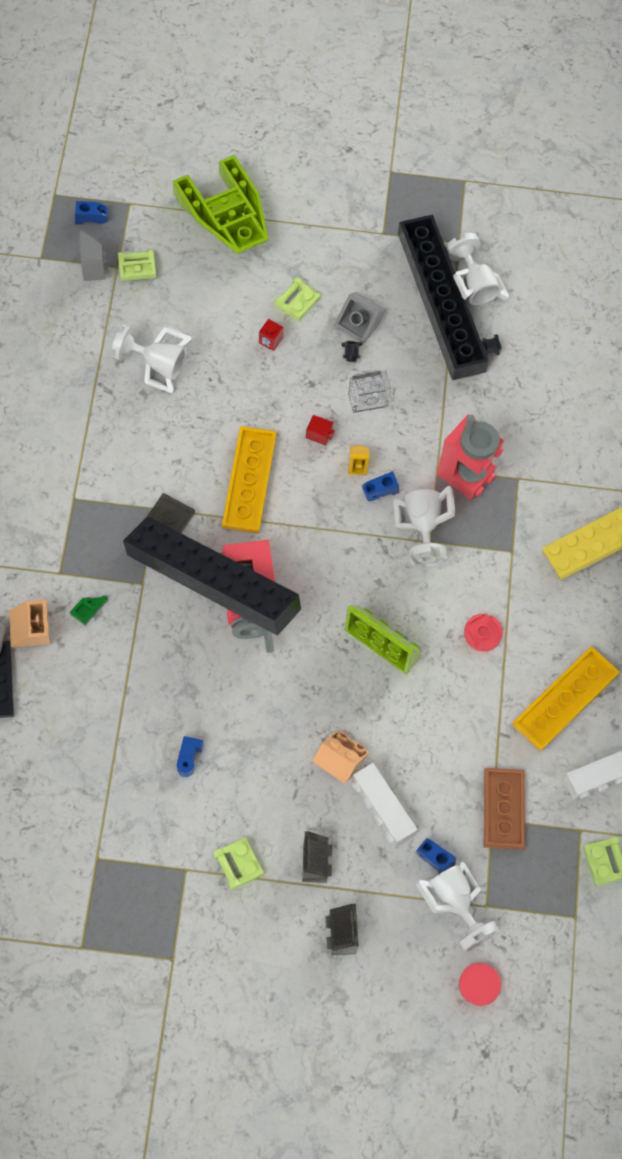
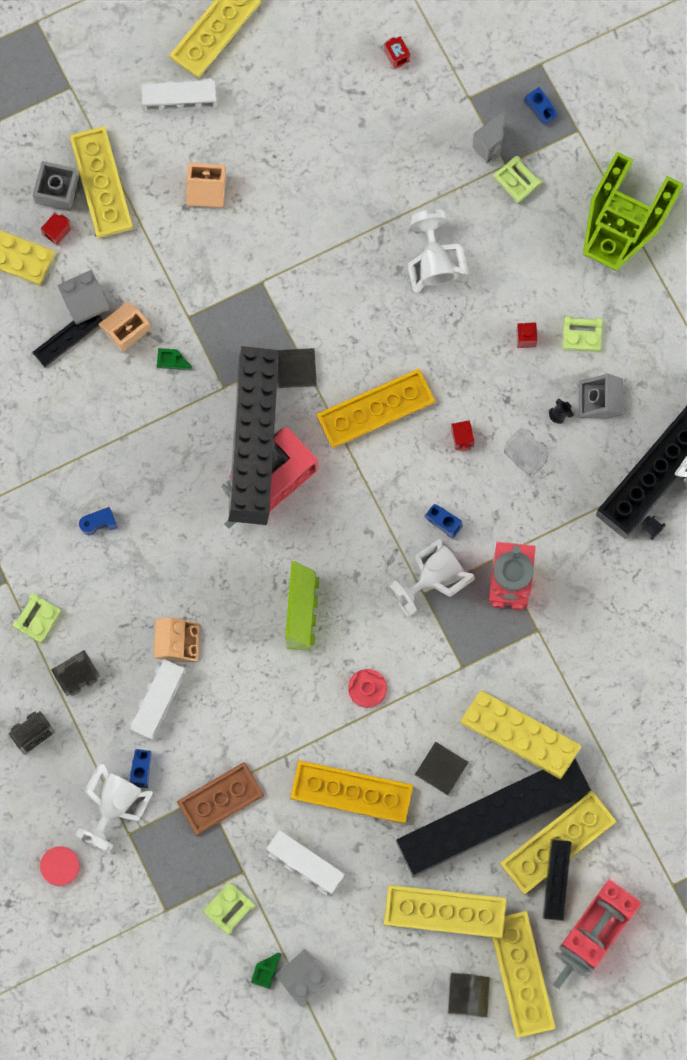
camera: 65 degrees right, 10 degrees up
yellow slope [348,445,369,476] -> none
none -> clear smoke tile [415,742,469,796]

